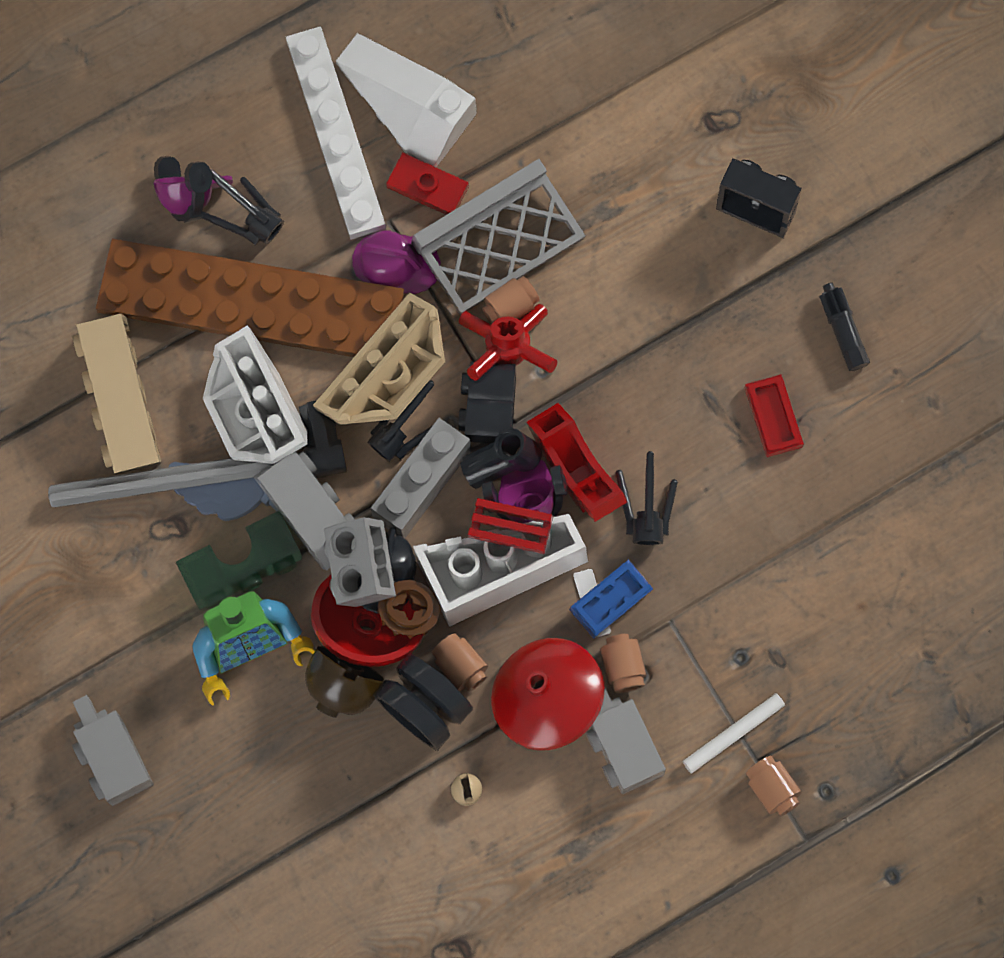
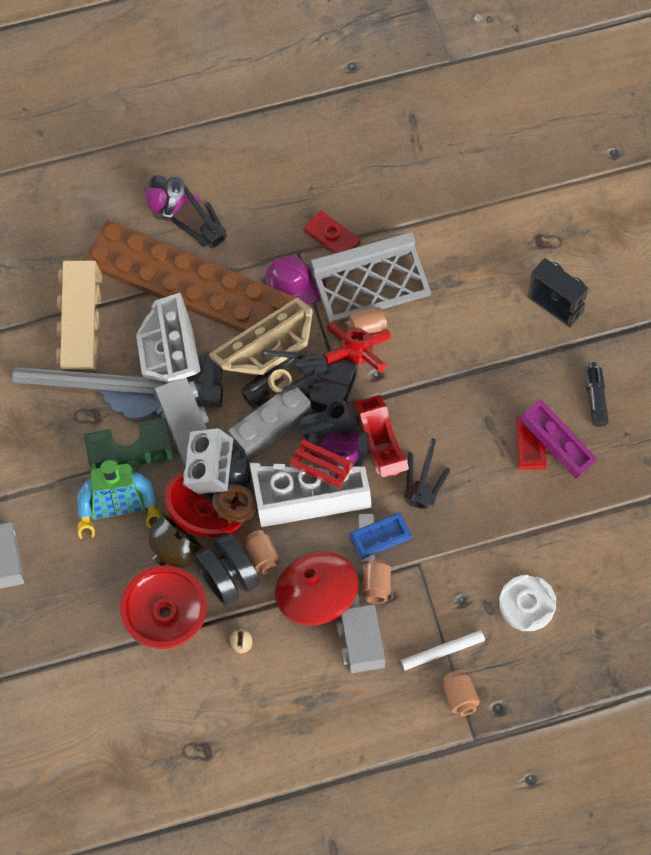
camera: 15 degrees right, 10 degrees down
white plate [286,26,386,240] -> none
white wedge [336,33,476,167] -> none
none -> red dish [120,566,207,649]
none -> black plant [261,349,327,393]
none -> tan hinge [268,369,292,392]
none -> white tile [499,575,556,631]
none -> magenta plate [519,399,597,479]

